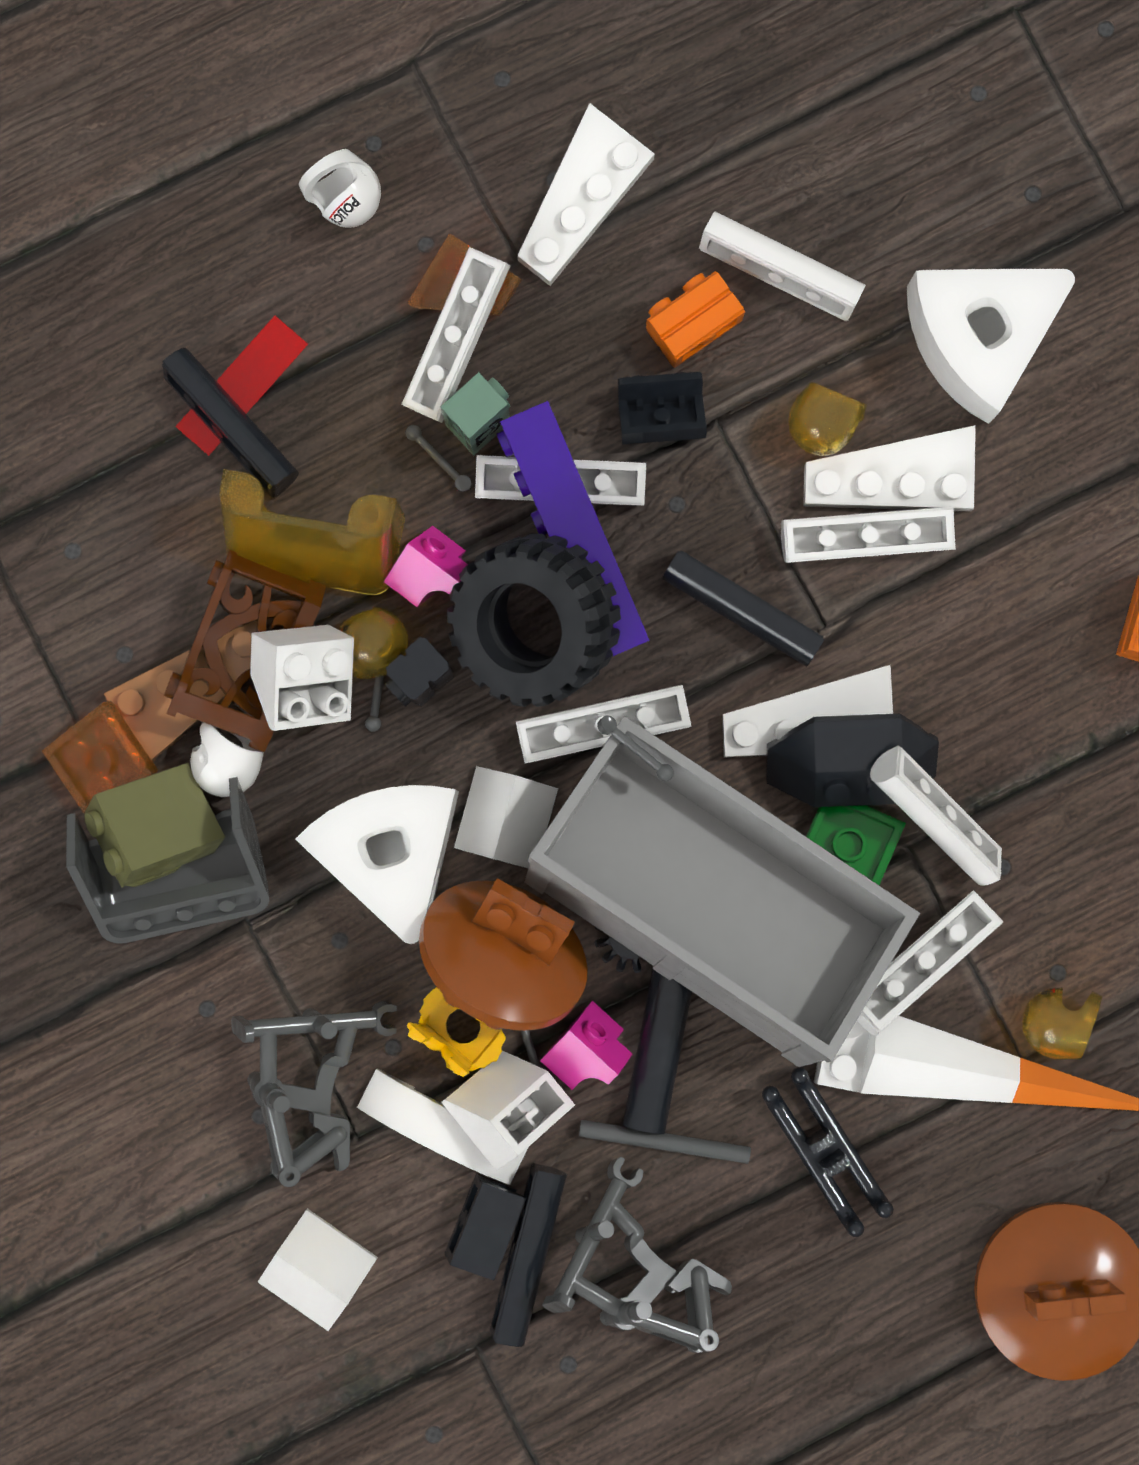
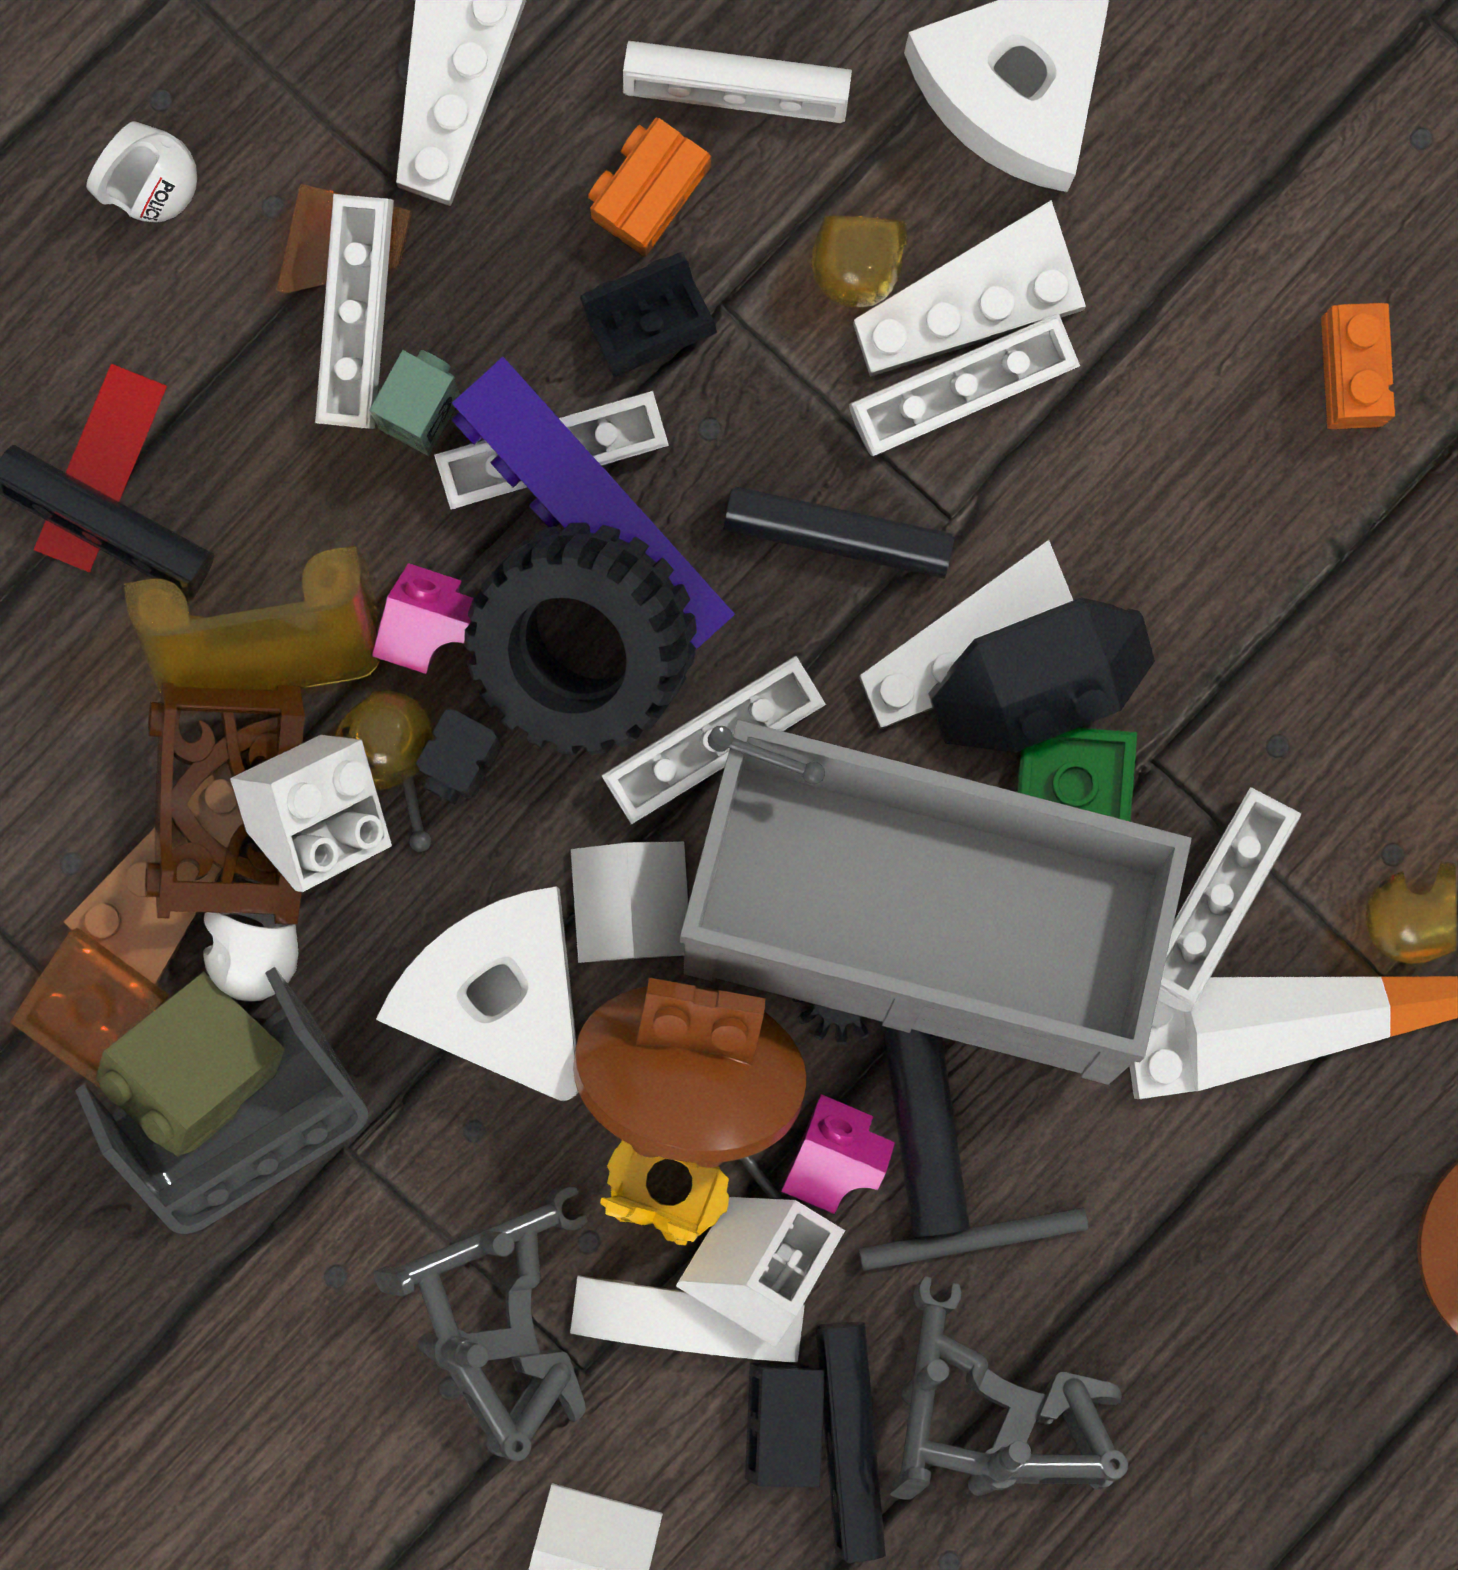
camera: 30 degrees left, 0 degrees up
dark grey hinge [405,425,472,493] -> none
black piece [762,1067,894,1237] -> none
white brick [870,745,1002,886] -> none

